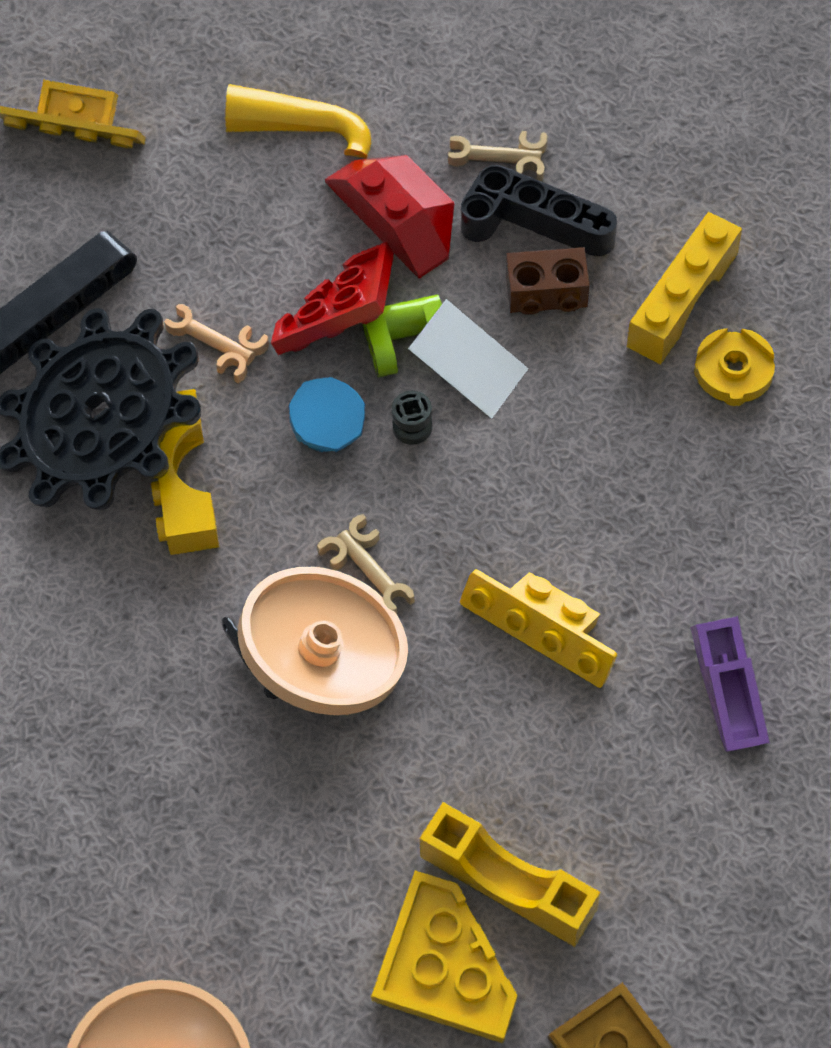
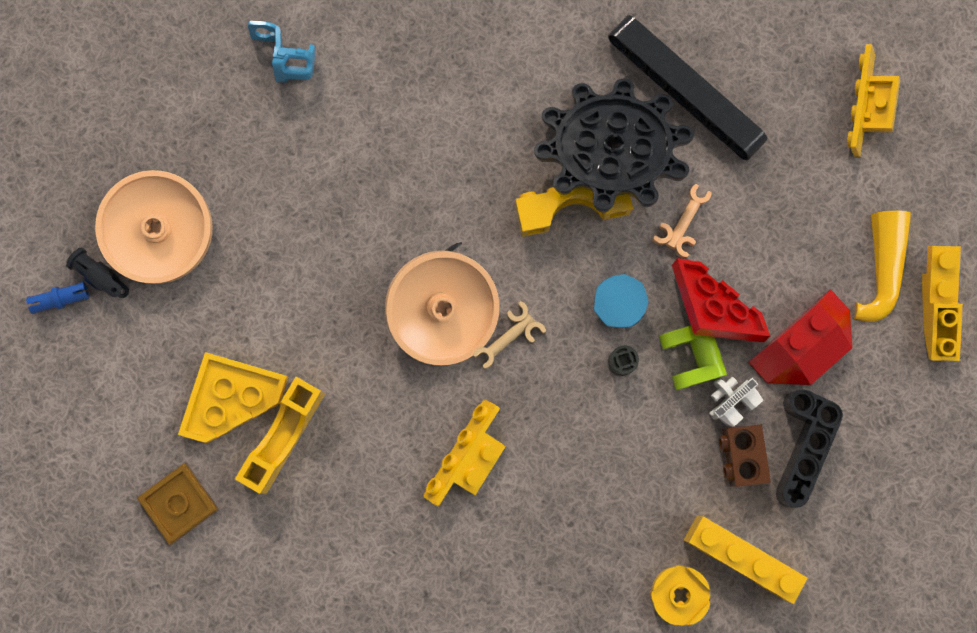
camera: 85 degrees right, 20 degrees up
white sticker [408,299,528,419] -> none
tan bar [448,131,547,182] -> none
medium lavender slope [690,616,770,752] -> none
none -> white hips [709,377,763,428]
none -> yellow slope [922,246,963,361]

